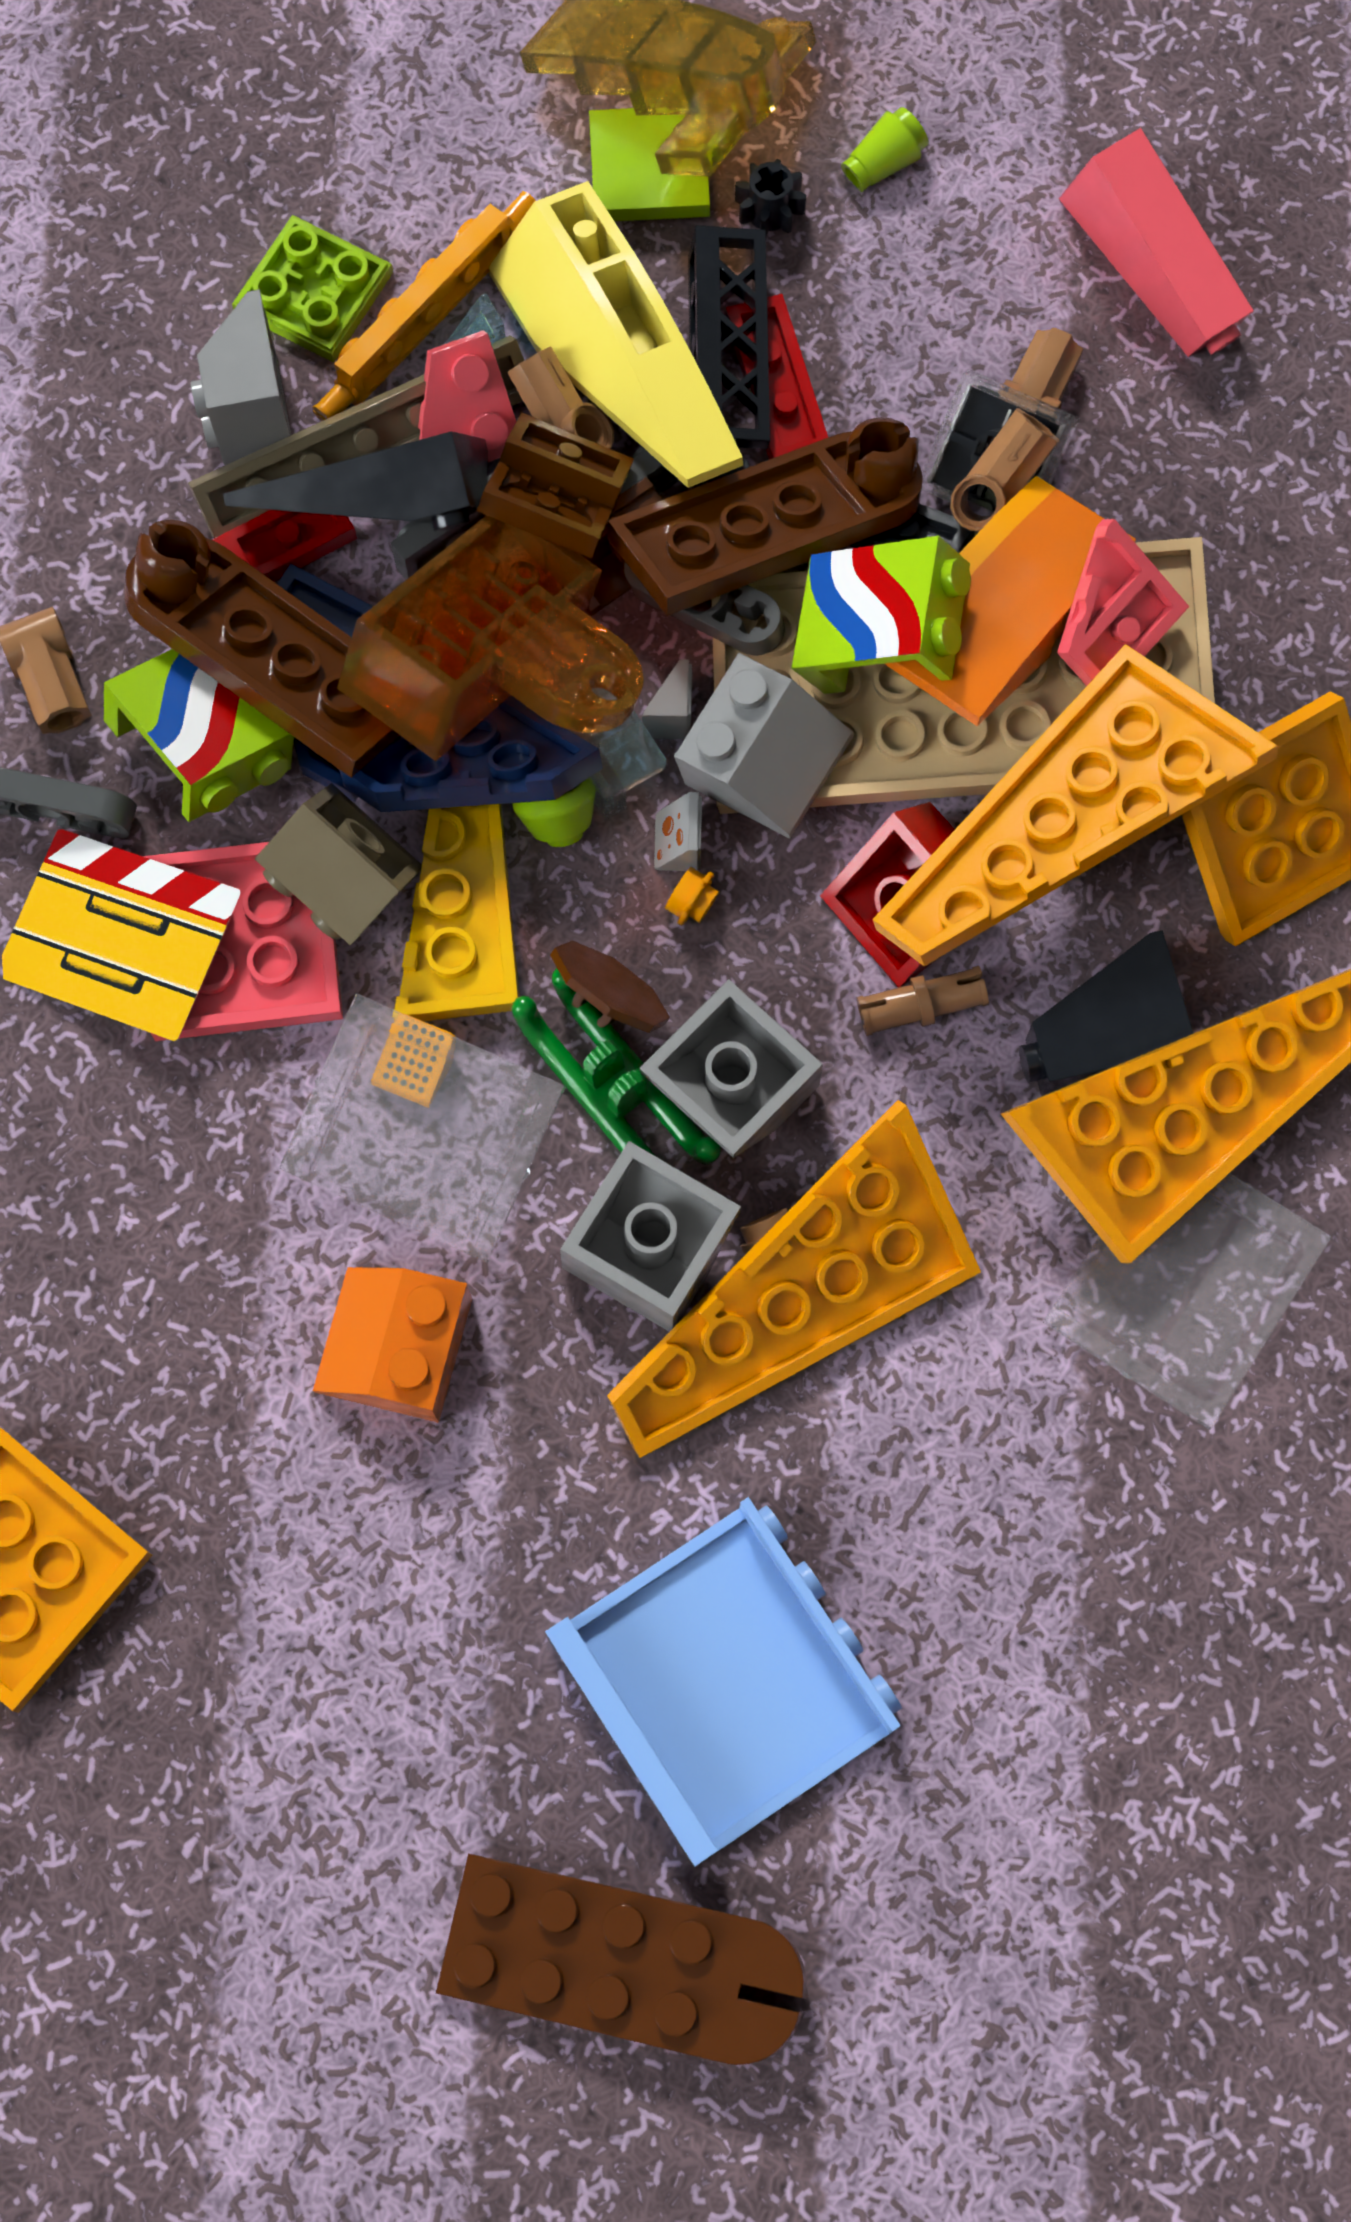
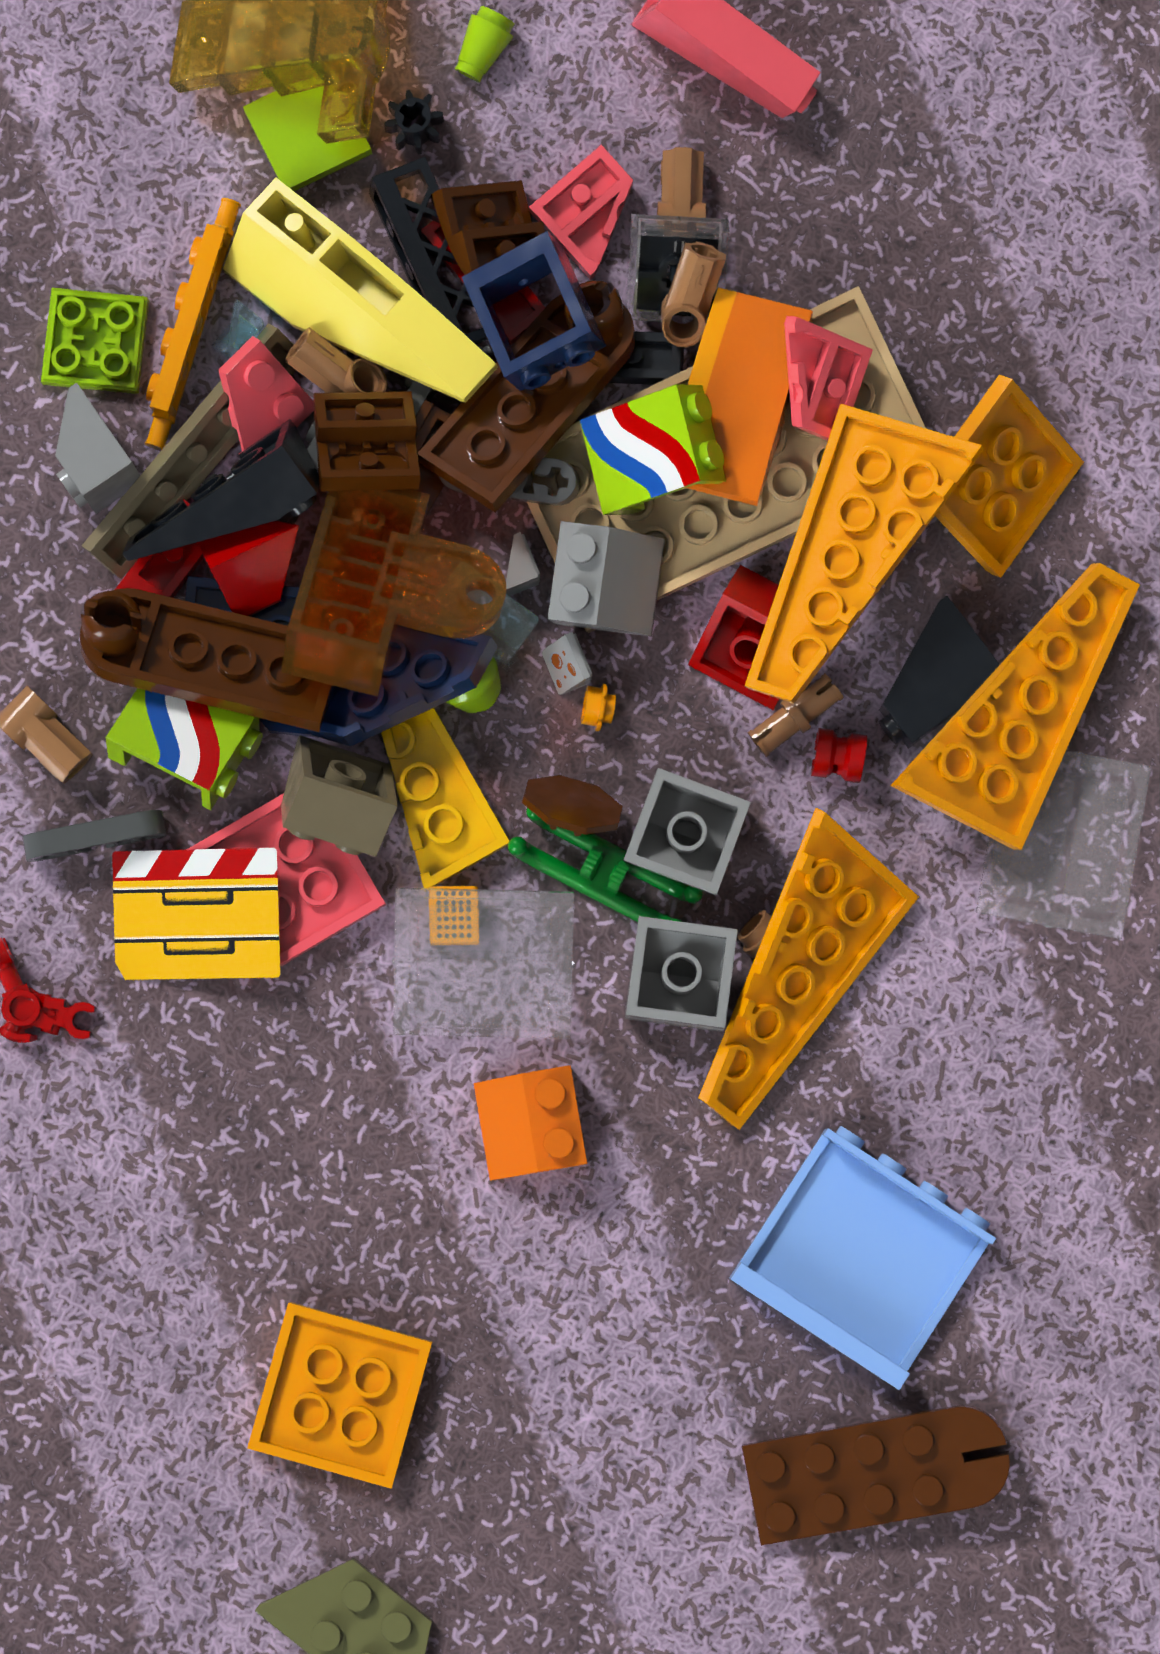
camera: 25 degrees left, 10 degrees up
none -> red slope [197,521,299,616]
none -> reddish brown slope [432,180,545,275]
none -> dark blue window [461,231,606,391]
none -> coral wing [529,145,633,280]
none -> red wheel [811,728,867,783]

